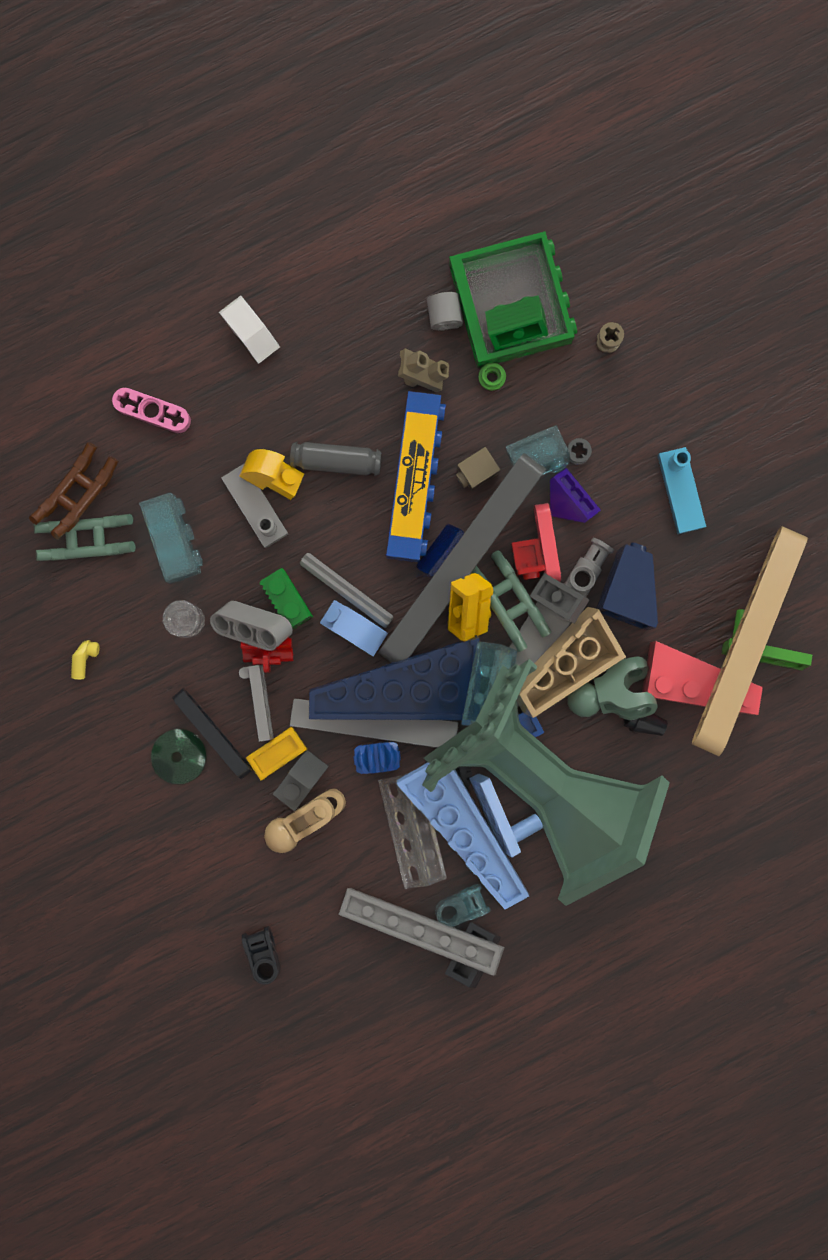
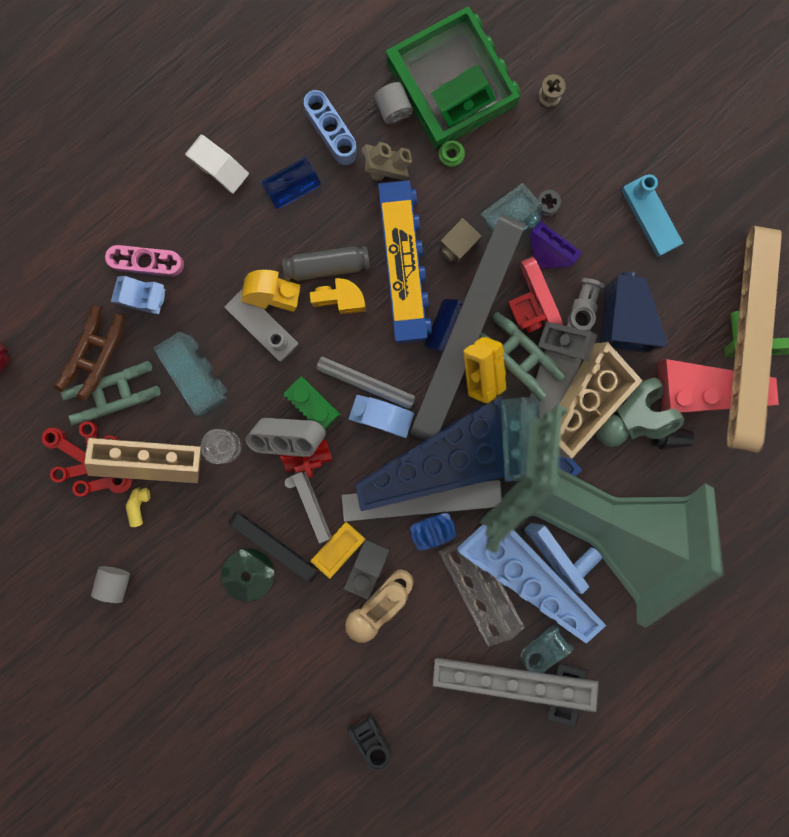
camera: 10 degrees left, 0 degrees up
none -> red plant [42,421,133,497]
none -> tan brick [84,438,201,483]
none -> light grey piece [91,566,130,603]
none -> light blue brick [111,276,165,314]
none -> clear blue slope [261,157,321,209]
none -> light blue beam [304,90,357,165]
none -> yellow brick [310,278,366,314]

